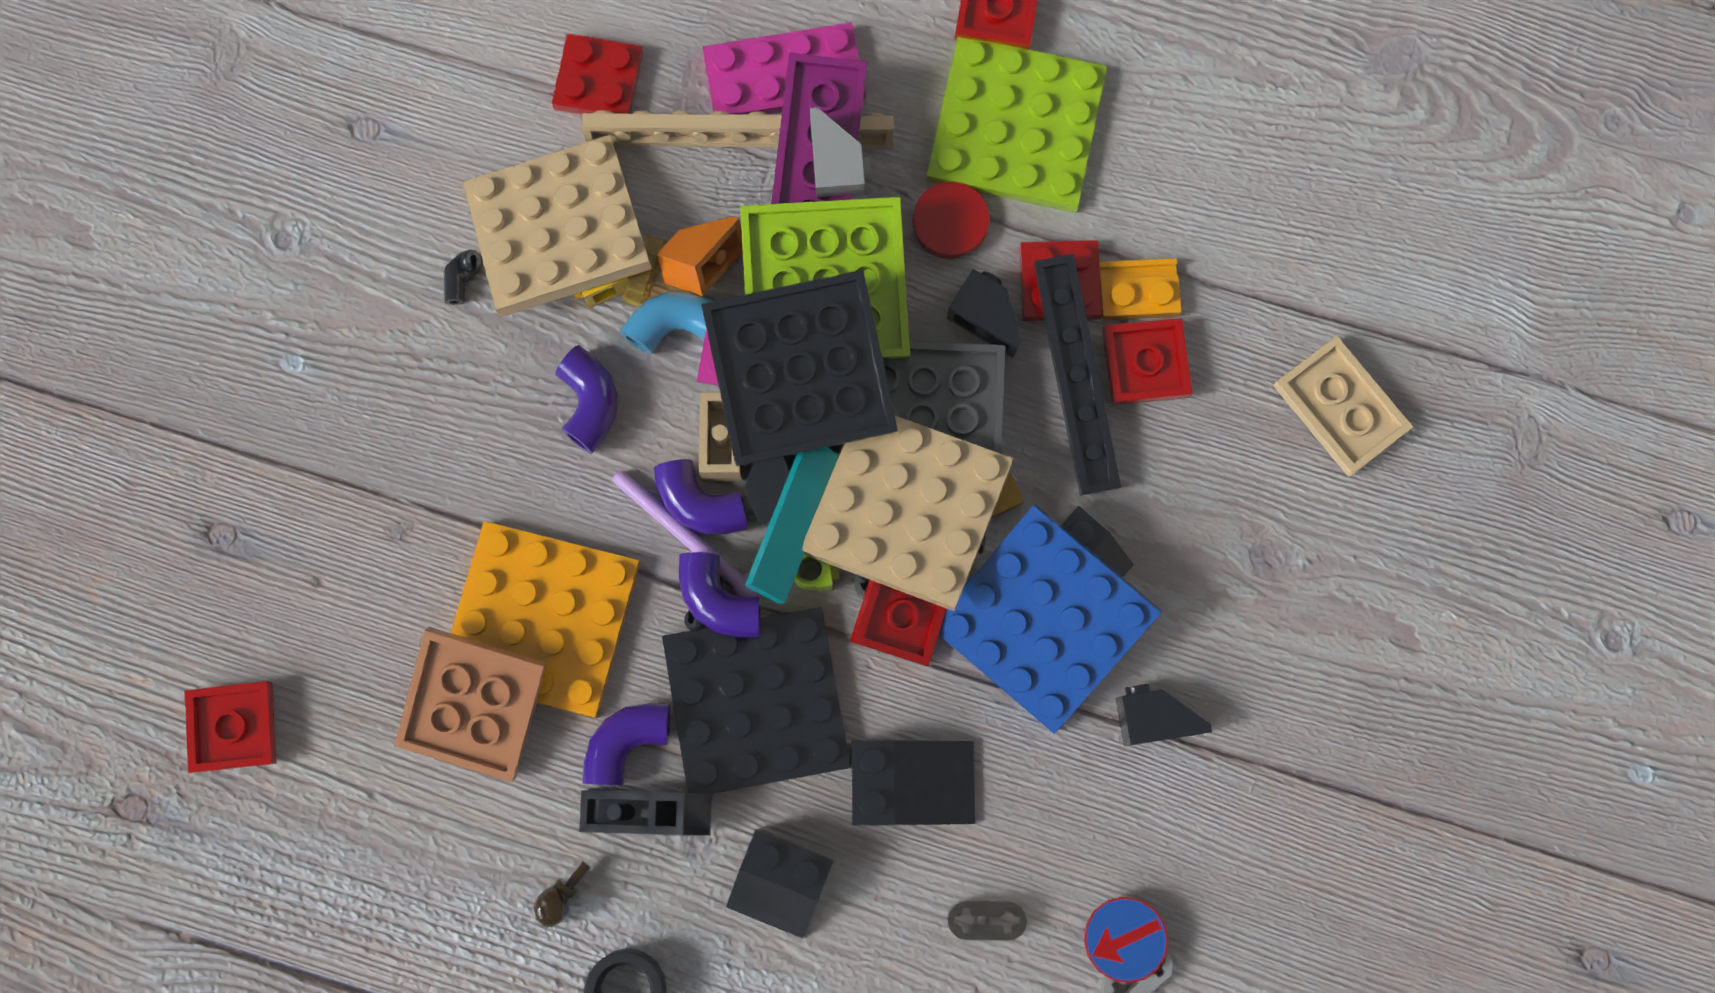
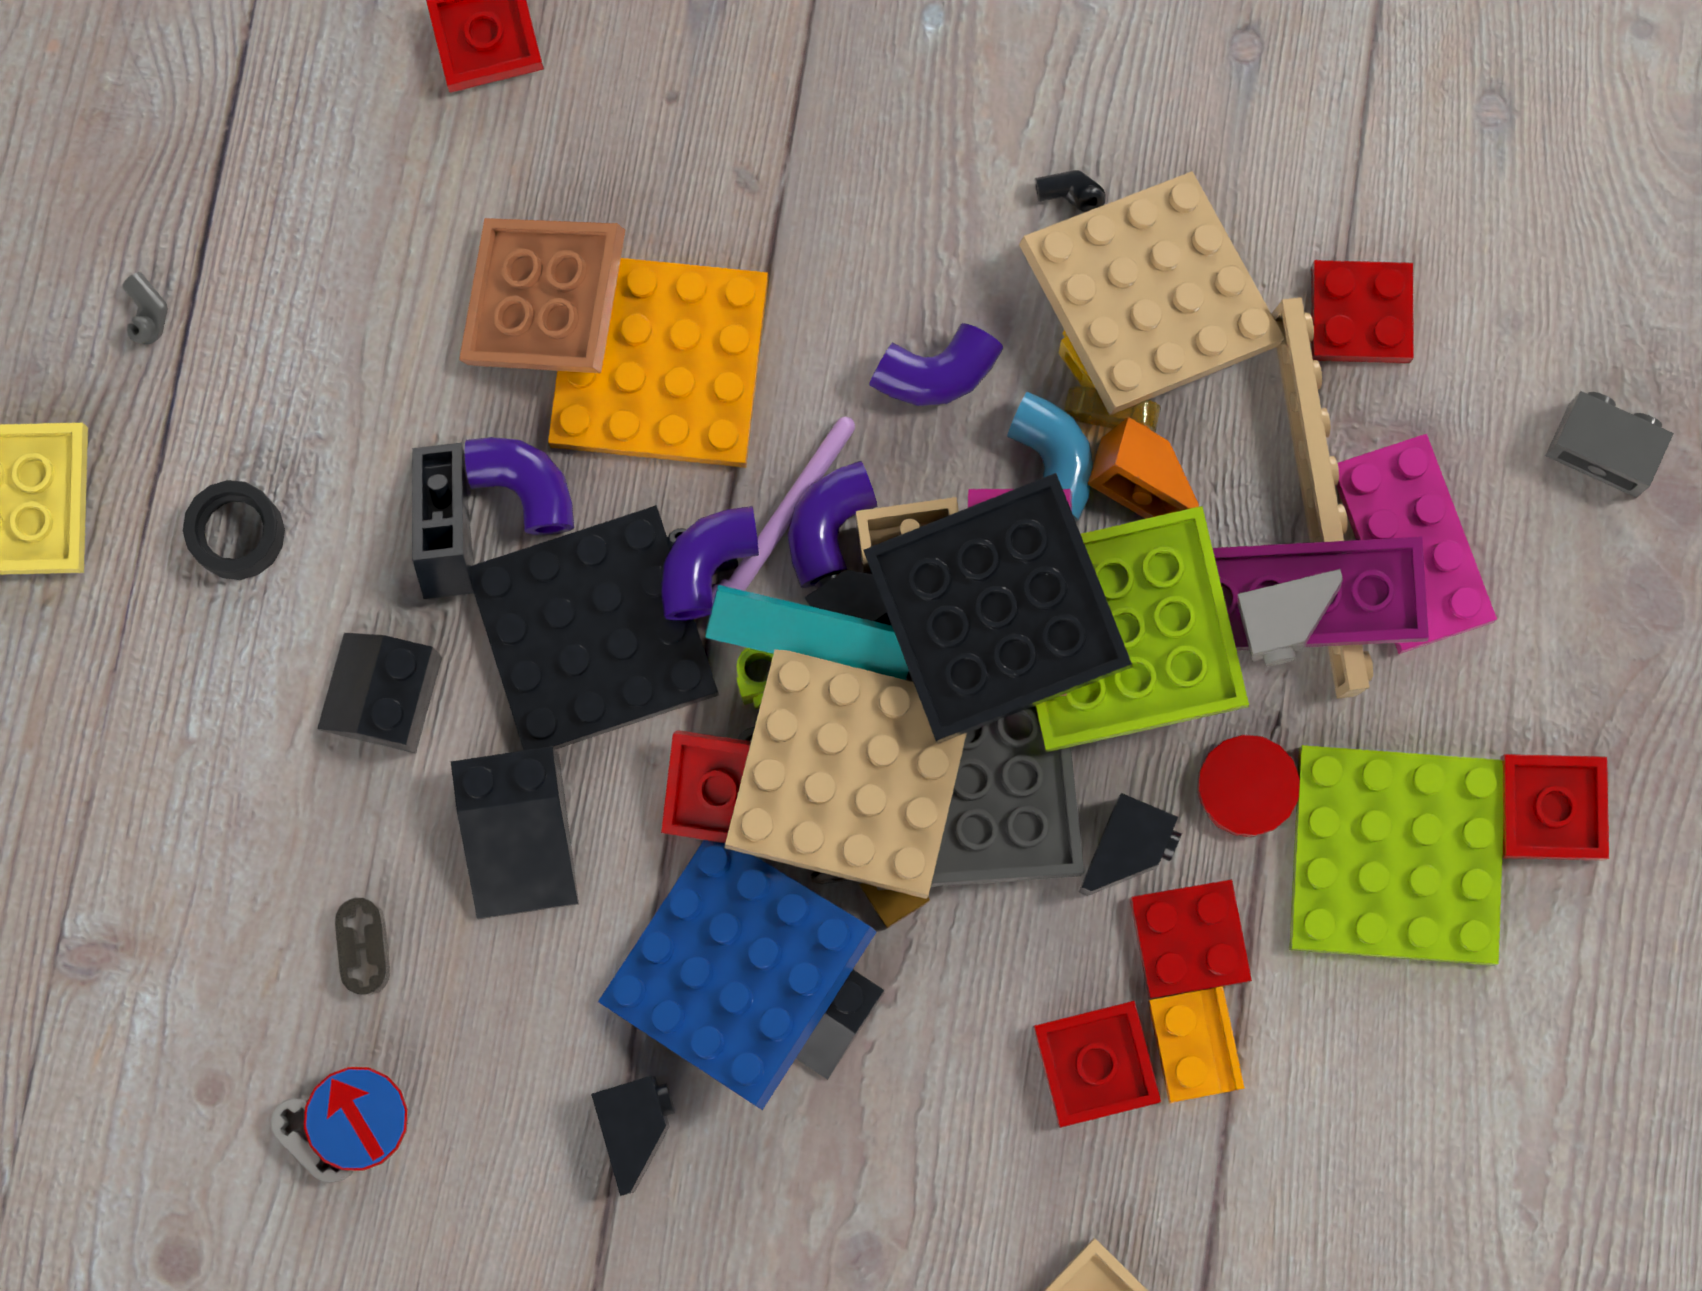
camera: 90 degrees right, 0 degrees up
dark brown piece [533,861,591,927] -> none
black plate [1033,254,1121,496] -> none

